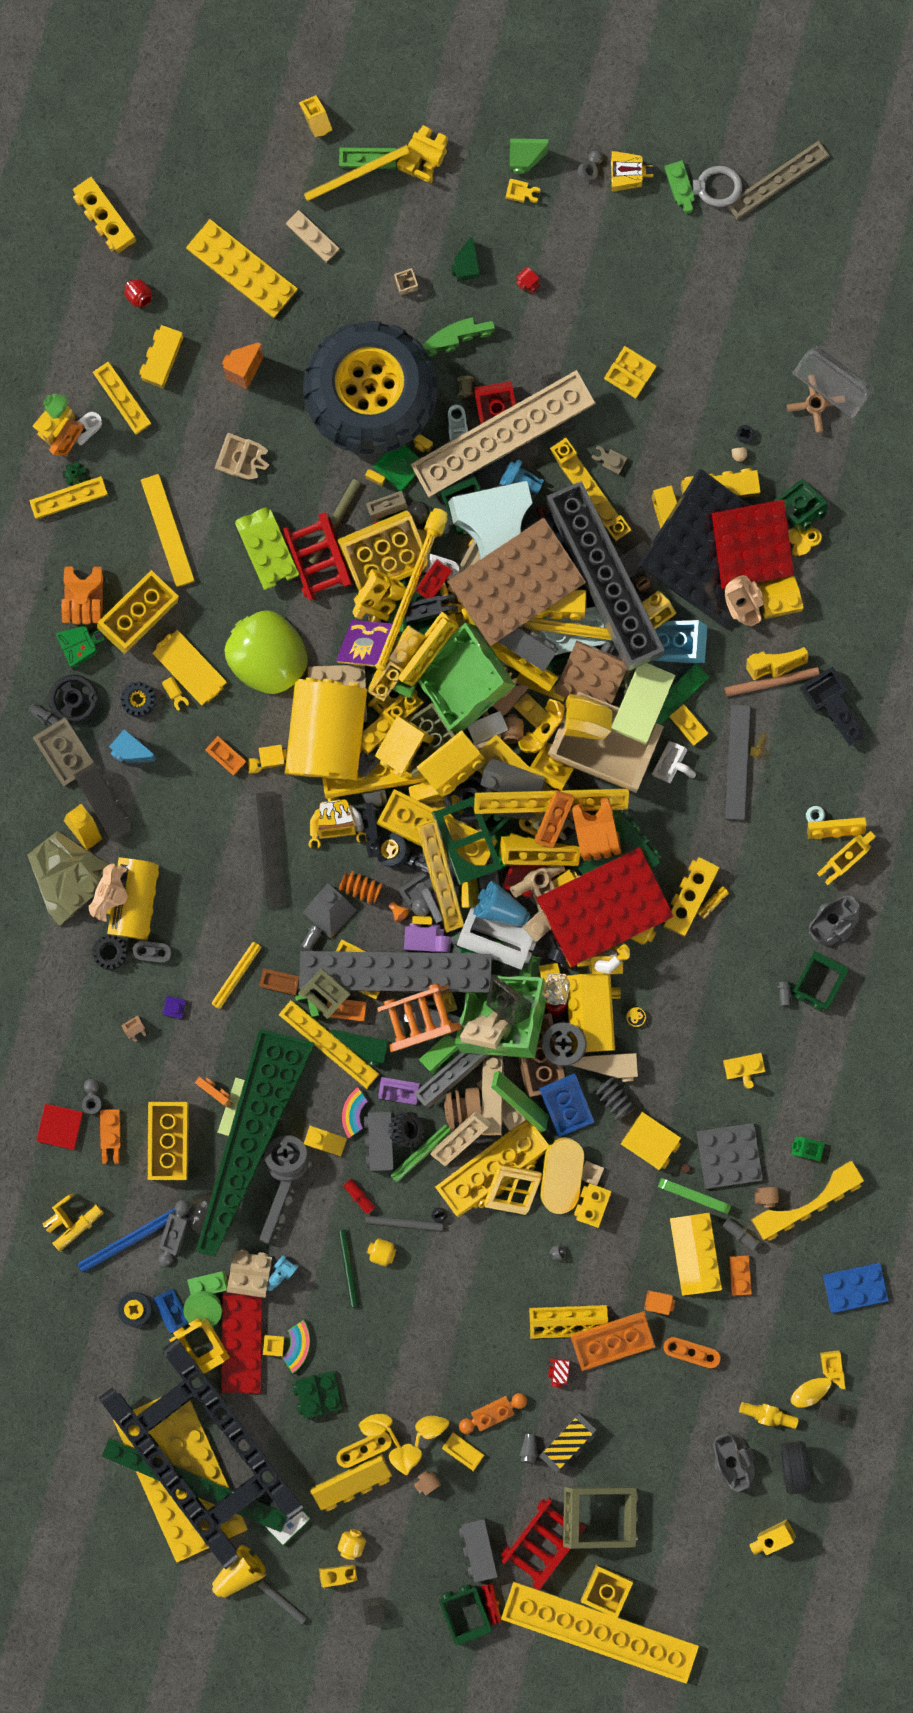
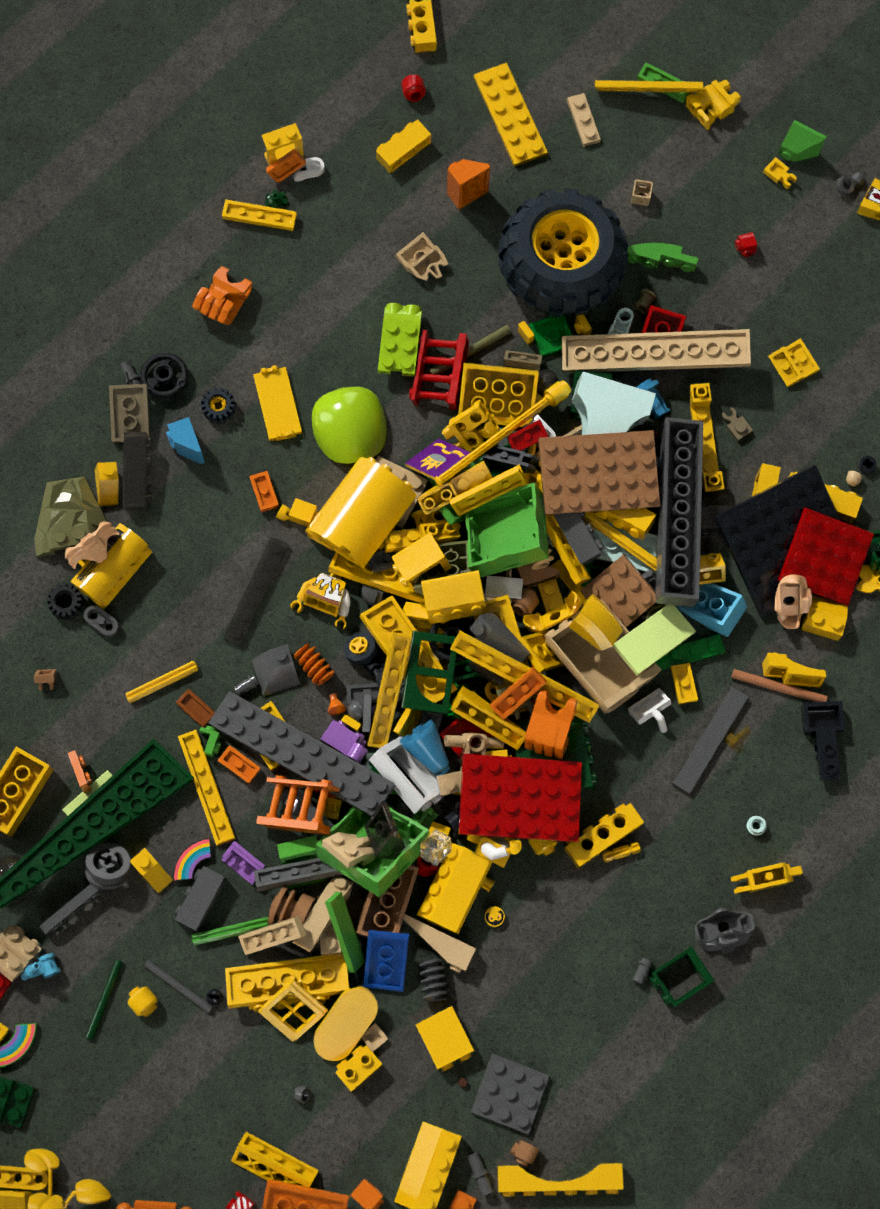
camera: 25 degrees right, 10 degrees down
bright green cone [43,394,68,419] -> none
green torso [56,626,105,669] -> none
yellow plate [93,362,151,435] -> none
yellow brick [97,570,179,654] -> none
yellow tile [141,474,195,587] -> none
yellow bar [162,677,189,711] -> none
dark purple plate [163,996,186,1019] -> none
olive plate [298,968,350,1019] -> none
yellow slope [299,95,332,137] -> none
dark green slope [331,1029,388,1067] -> none
red axle [343,1178,375,1214] -> none
black hinge [363,803,380,858] -> none
black tyre [388,1112,425,1147] -> none
dark green slope [451,237,479,282] -> none
dark grey wheel [542,1023,587,1066] -> none
medium nougat hinge [635,576,650,592] -> none
bright green beam [658,1178,731,1214] -> none
yellow plate [723,1053,765,1089] -> none
green bracket [792,1136,825,1162] -> none
yellow plate [807,817,866,839] -> none

